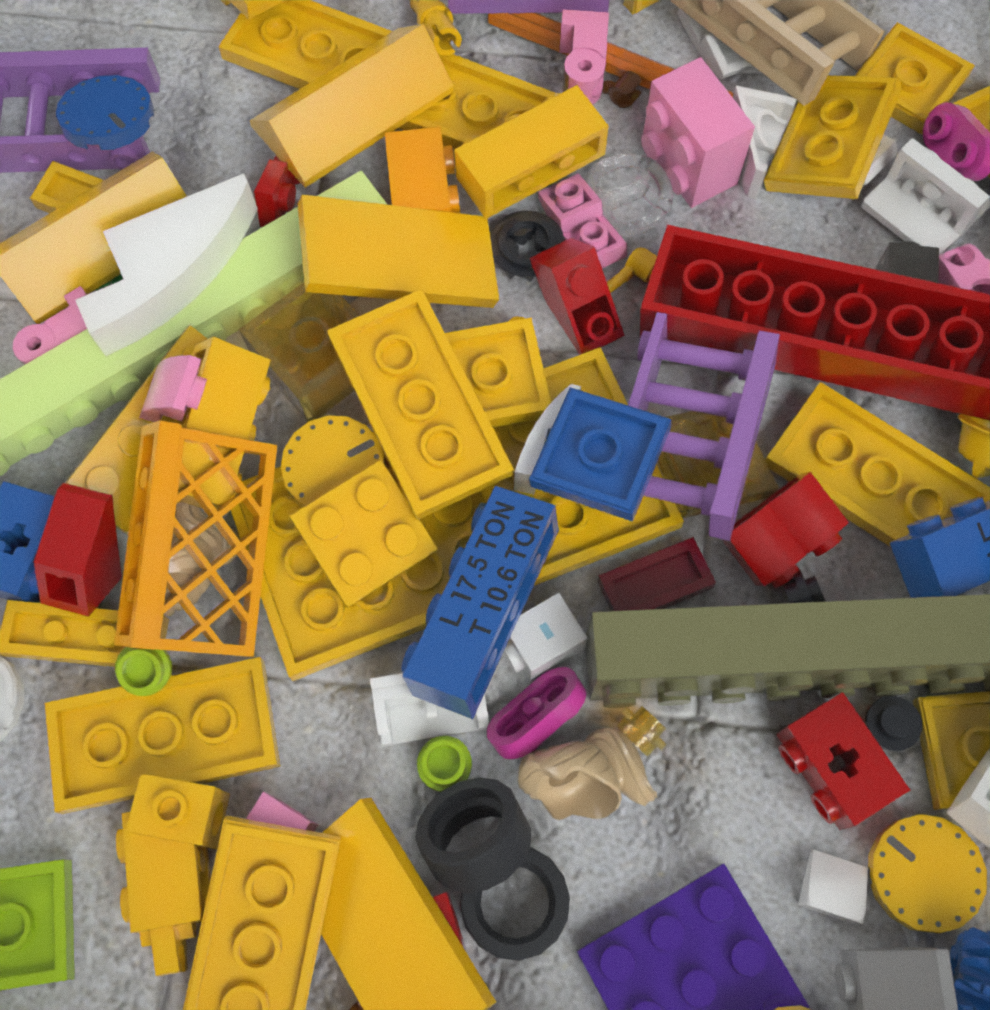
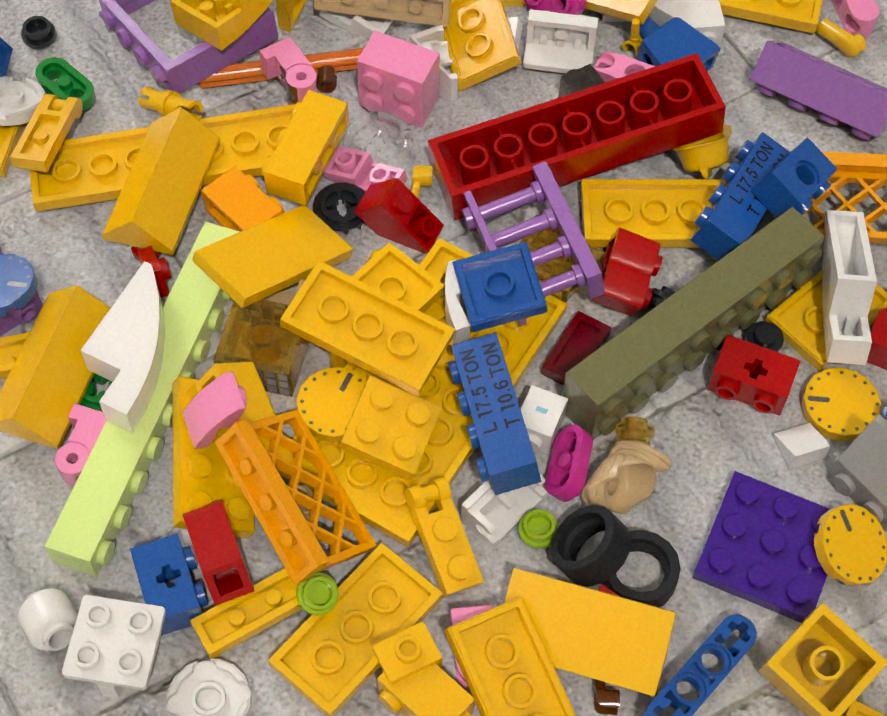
camera: 40 degrees left, 10 degrees down
none -> yellow plate [405,476,484,598]

